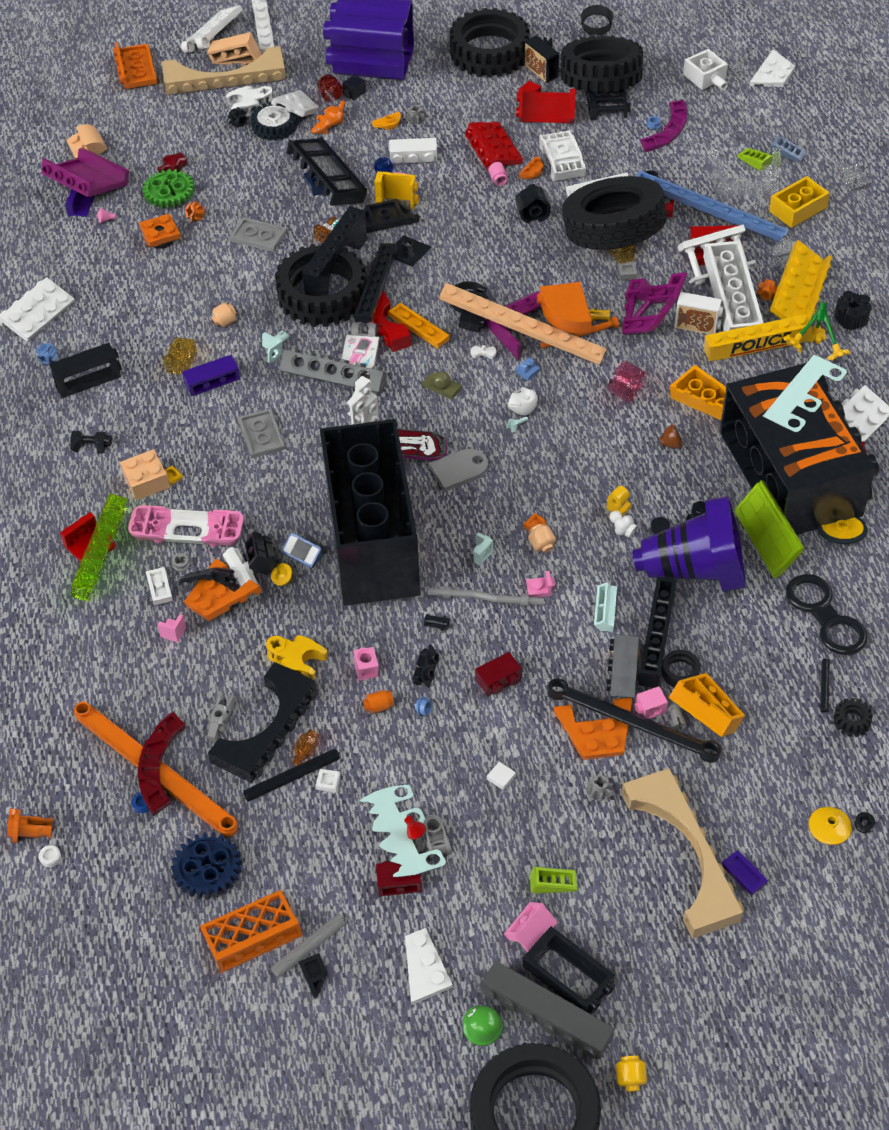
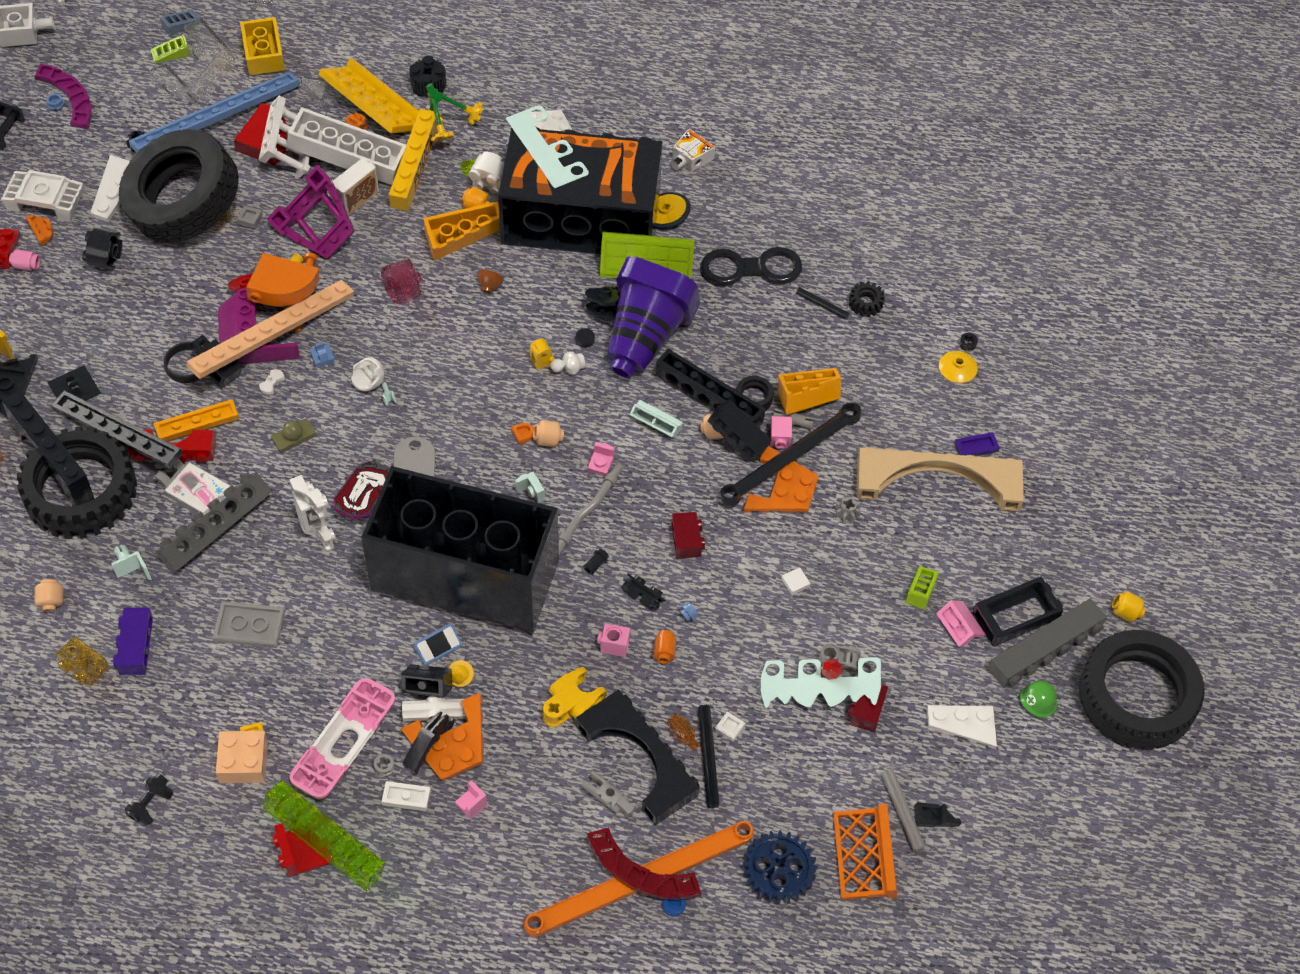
camera: 70 degrees left, 5 degrees up
black piece [49,343,122,399] -> none

